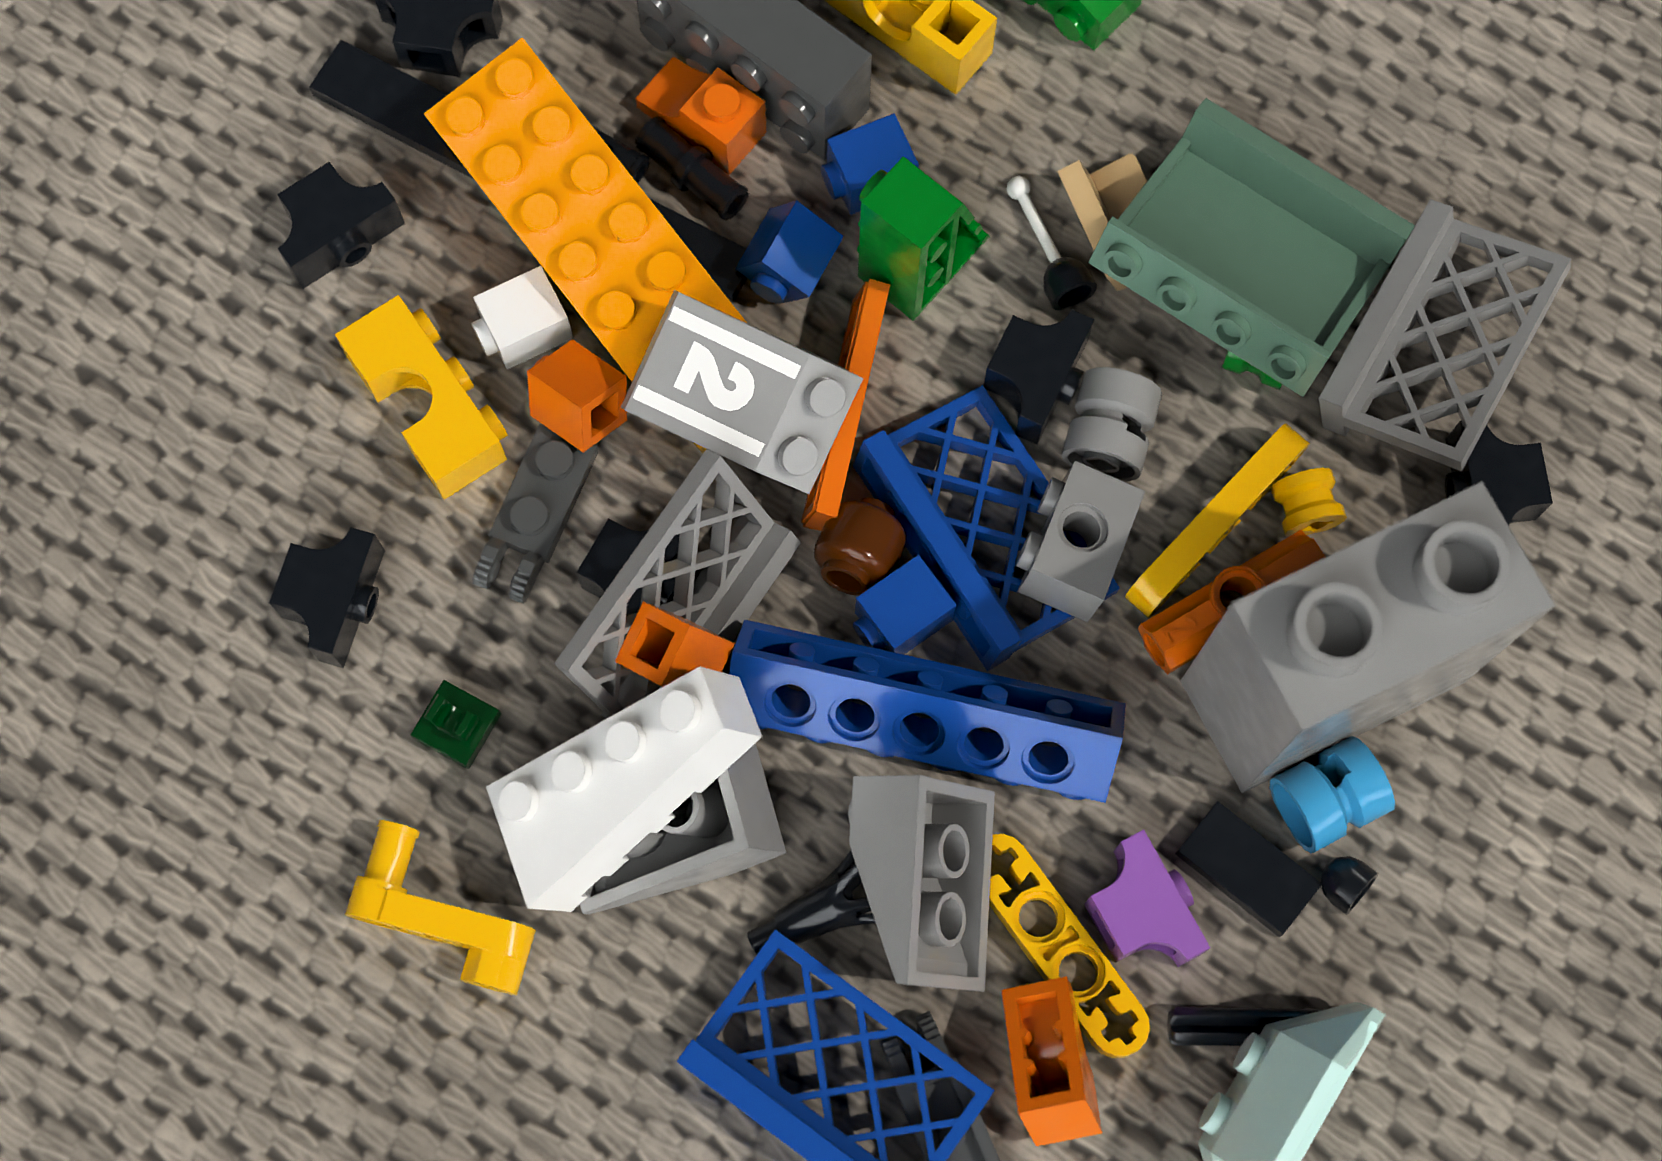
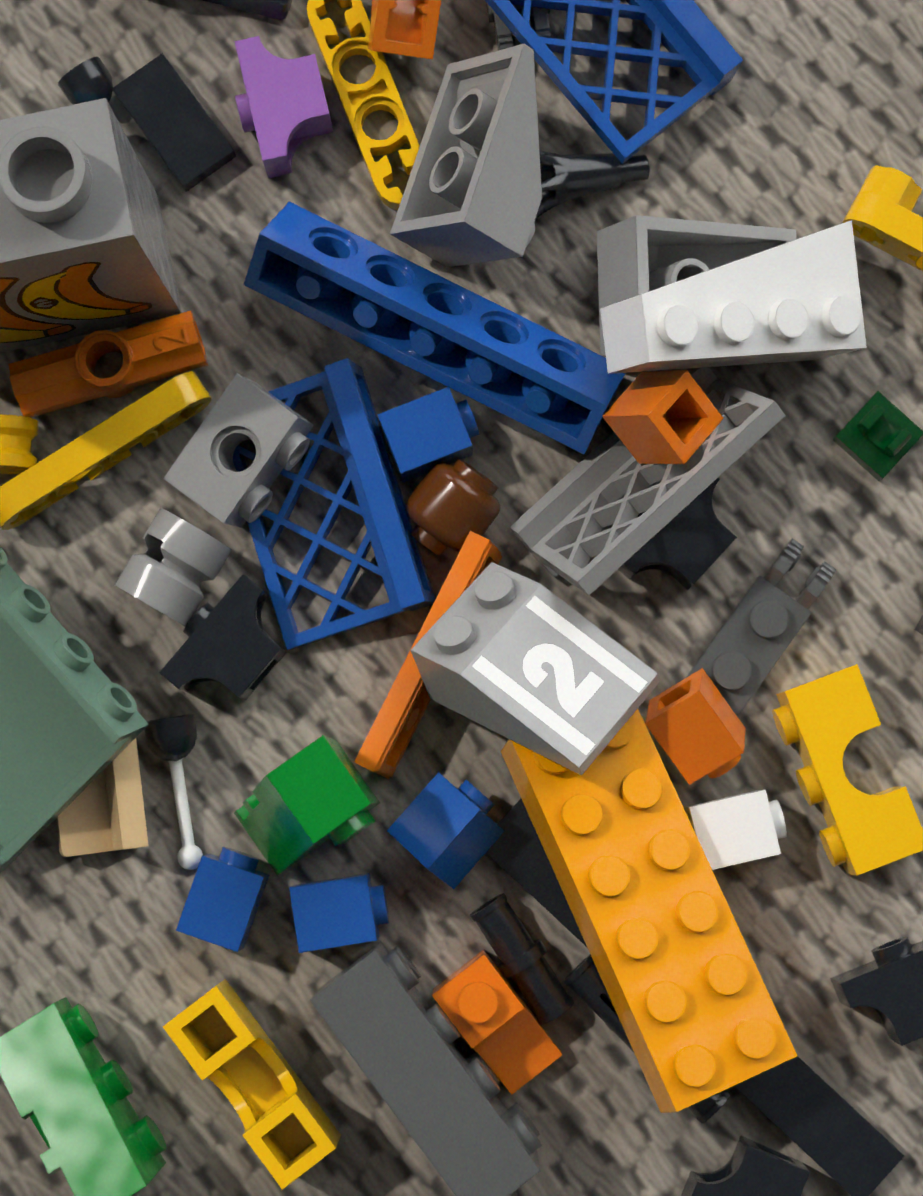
camera: 160 degrees left, 10 degrees up
none -> blue brick [176,847,270,952]

